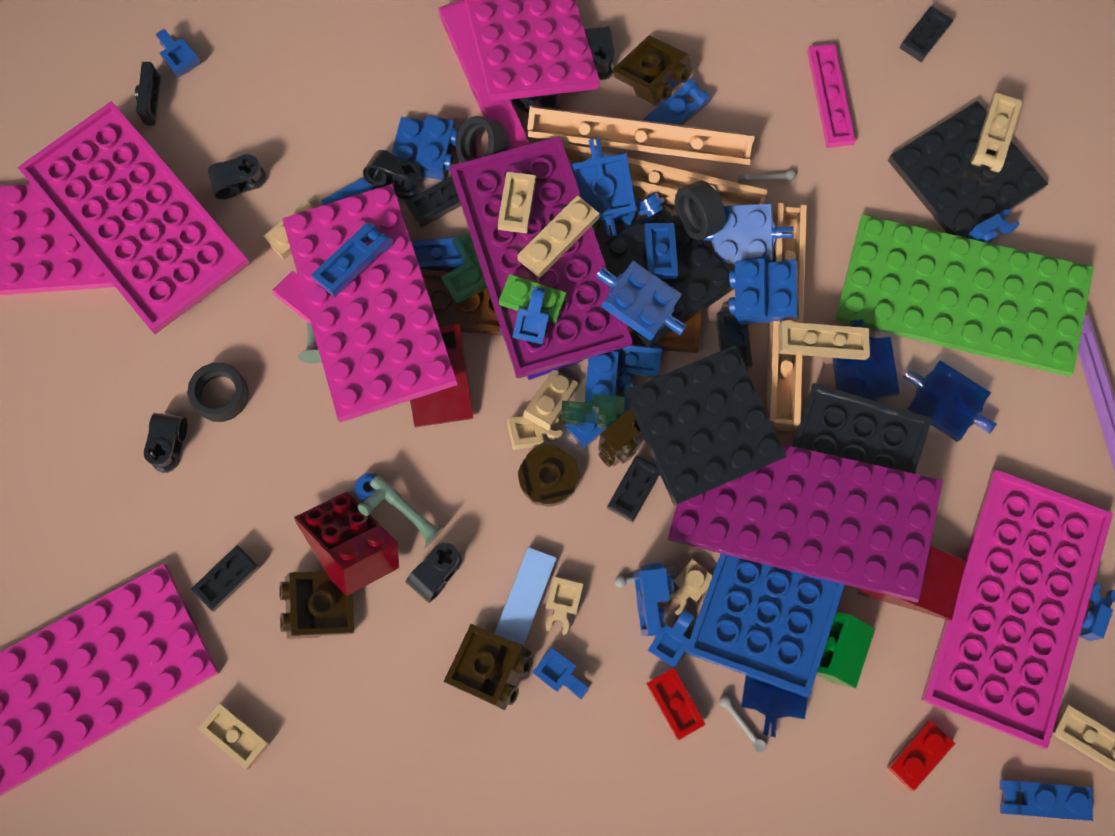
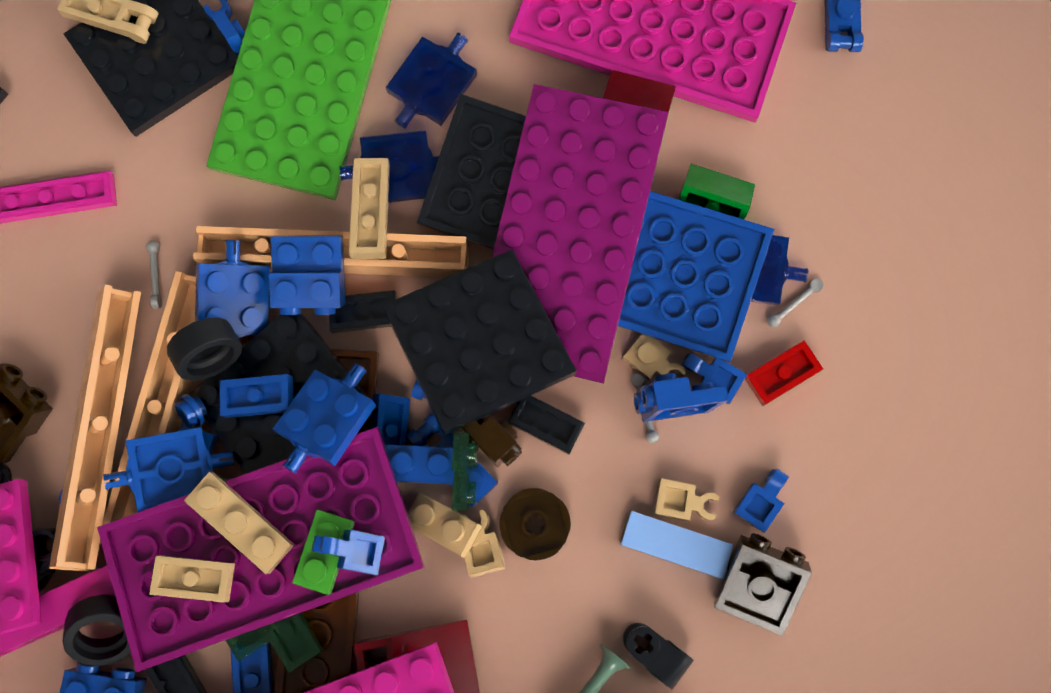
camera: 90 degrees left, 5 degrees up
blue plate [643,78,712,125] -> none
red plate [886,720,956,791] -> none

